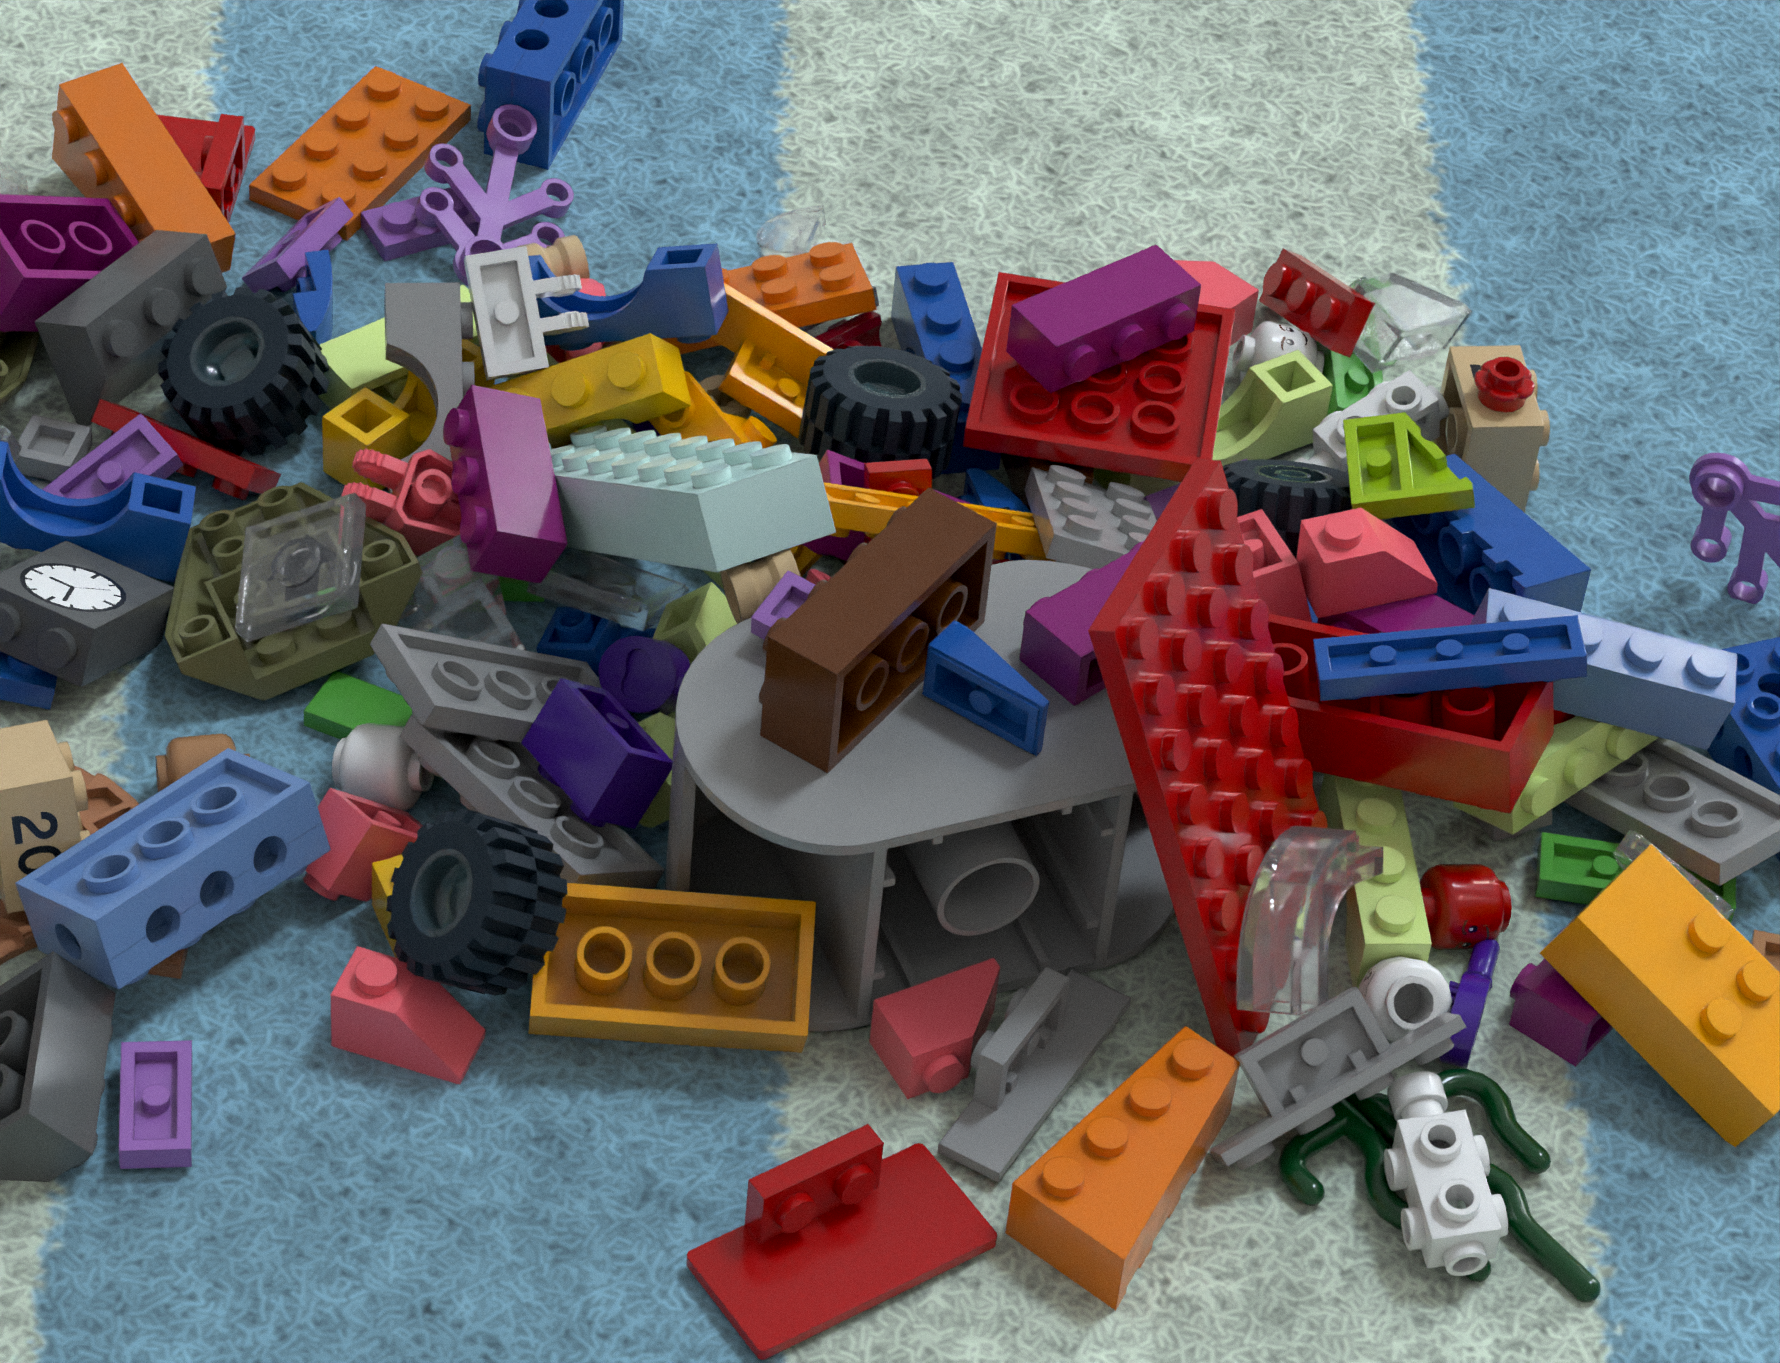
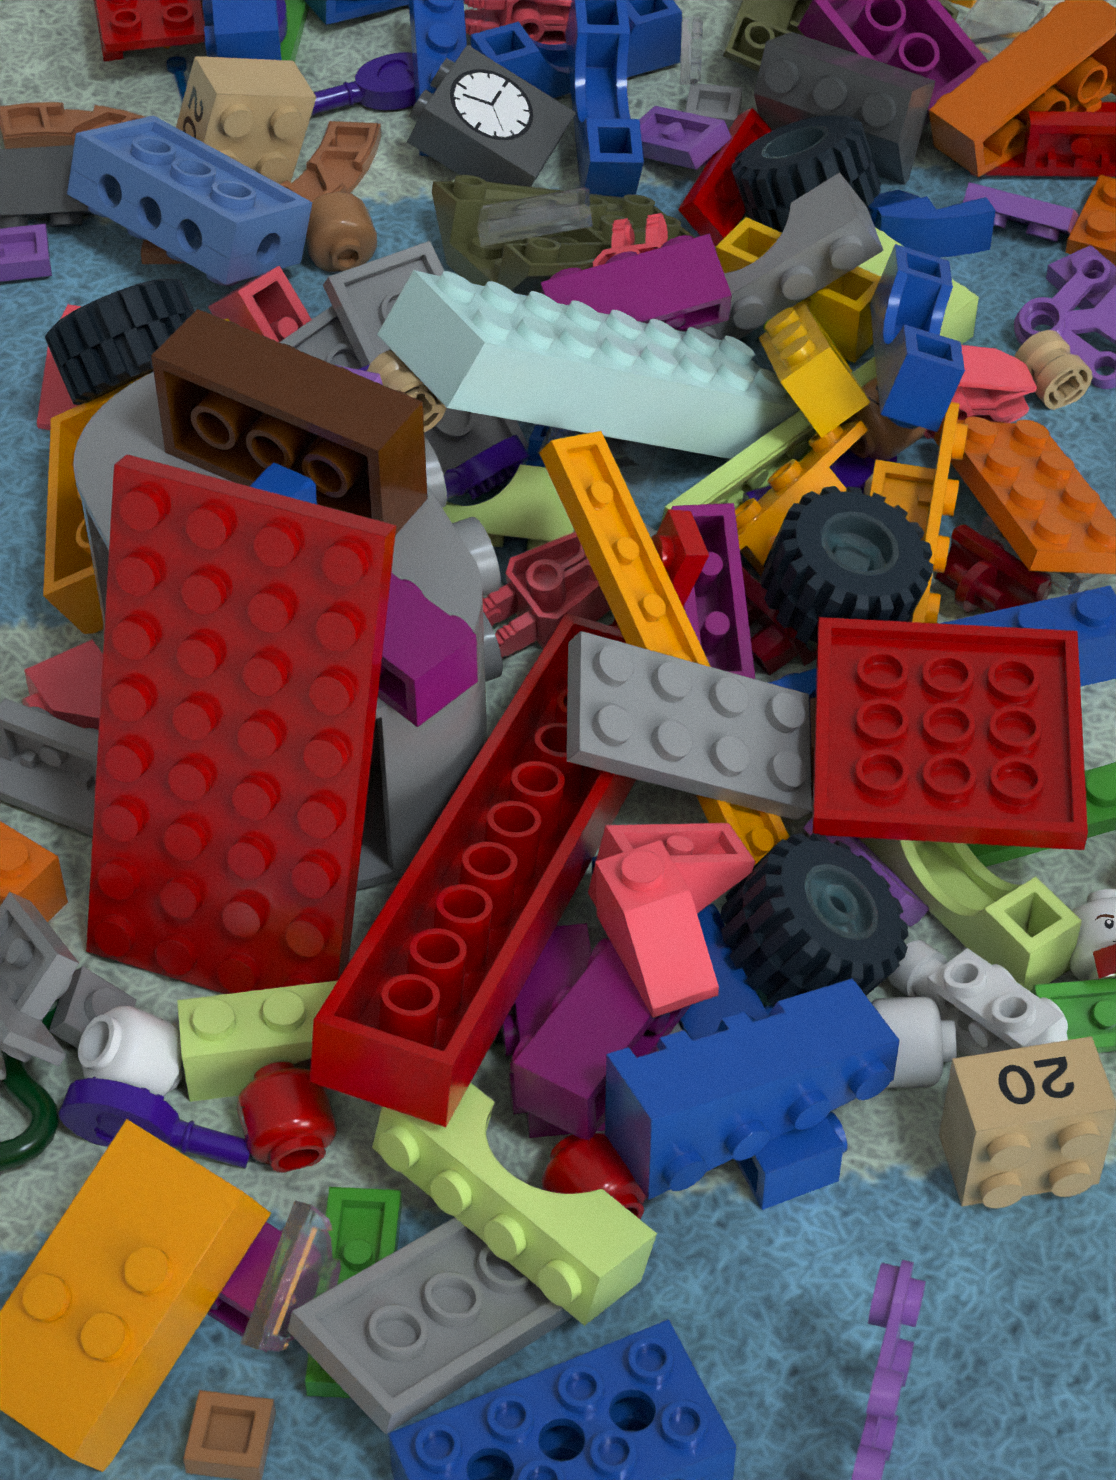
camera: 90 degrees right, 5 degrees up
white hinge [464,246,589,381] -> none
magenta brick [1006,245,1201,393] -> none
clear arch [1237,826,1383,1016] -> none
blue plate [1313,615,1587,701] -> none
lime wing [1343,412,1475,519] -> none
medium blue brick [1470,588,1737,750] -> none
red plate [1474,357,1535,412] -> none

